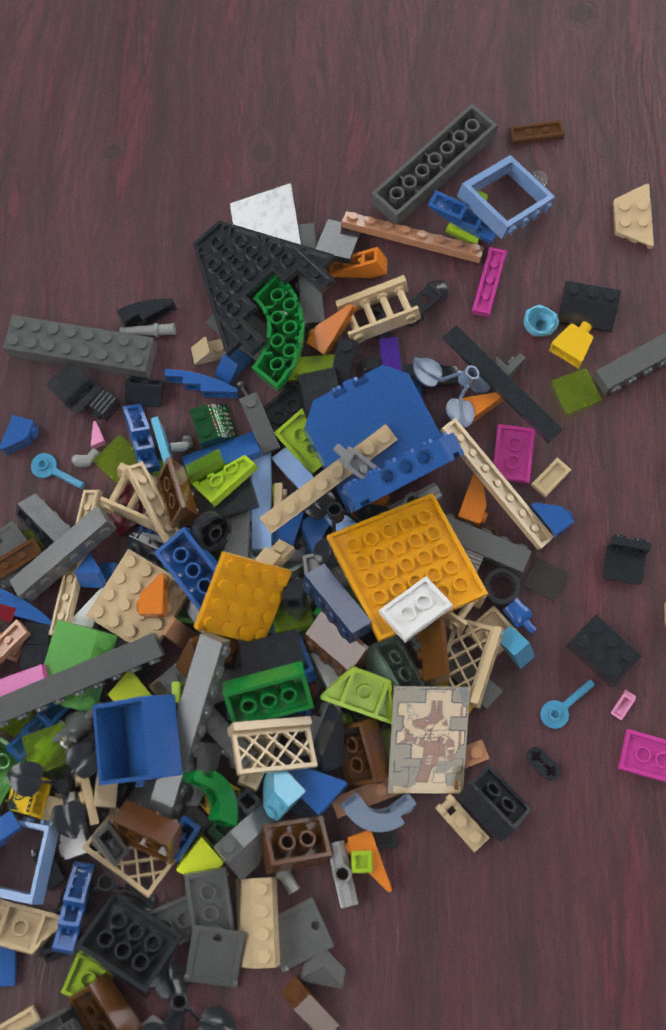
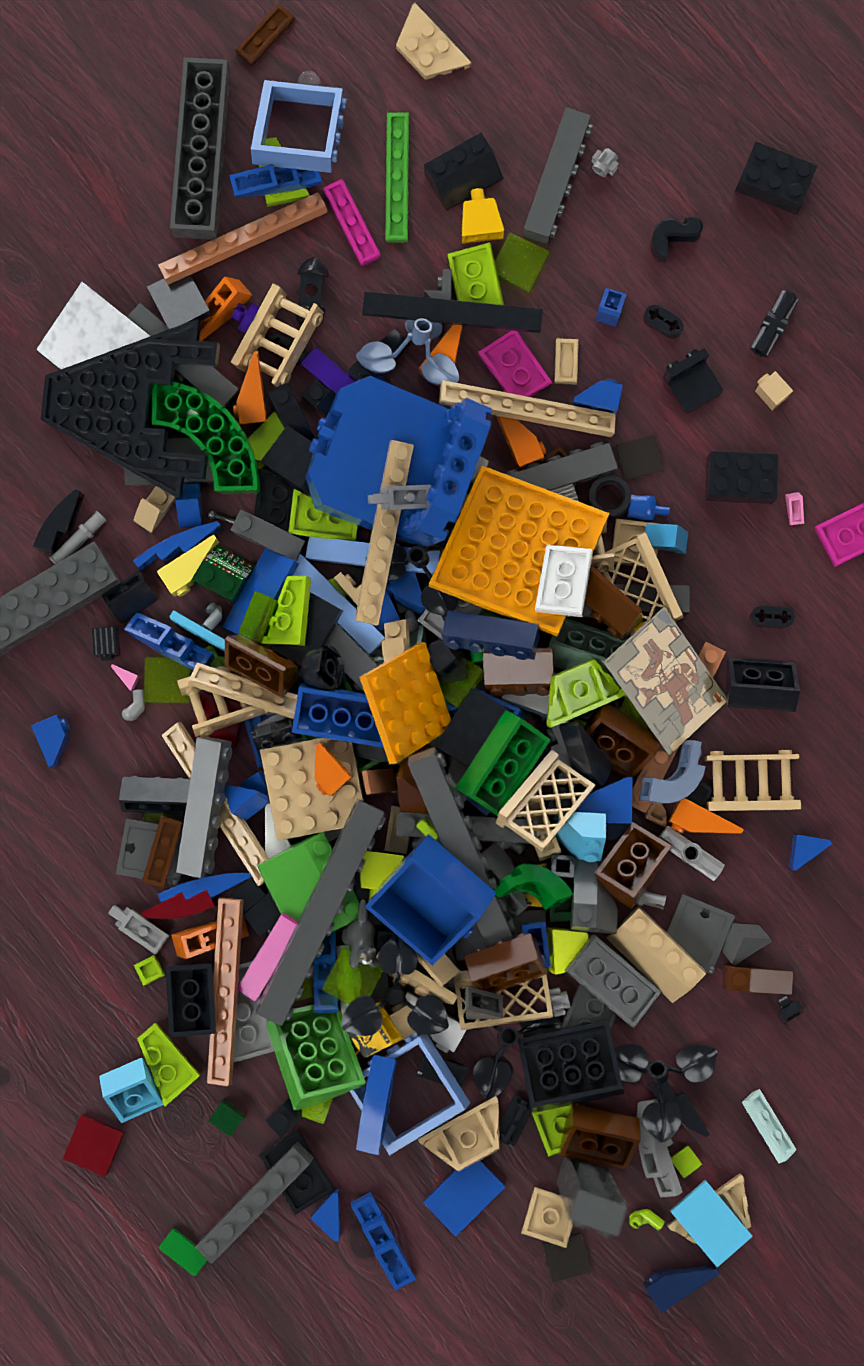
camera: 45 degrees left, 10 degrees up
dark azure piece [31,453,85,489] -> none
black bracket [47,361,102,415] -> none
blue slope [52,861,95,955] -> none
dark grey container [183,925,245,989] -> none
lime tile [351,850,373,873] -> none
tan plate [435,794,489,852] -> none
medium azure hair [524,305,559,337] -> none
dark azure piece [540,680,595,729] -> none
none -> light yellow slope [157,535,219,597]
none -> dark purple tile [231,303,260,333]
none -> bright green tile [386,113,409,242]
none -> lime tile [447,242,504,305]
none -> light grey gear [544,987,570,1017]
none -> blue slope [595,288,627,327]
none -> black beam [644,305,684,339]
none -> medium nougat tile [644,803,667,828]
none -> tan fence [704,750,801,811]
none -> blue slope [788,835,832,871]

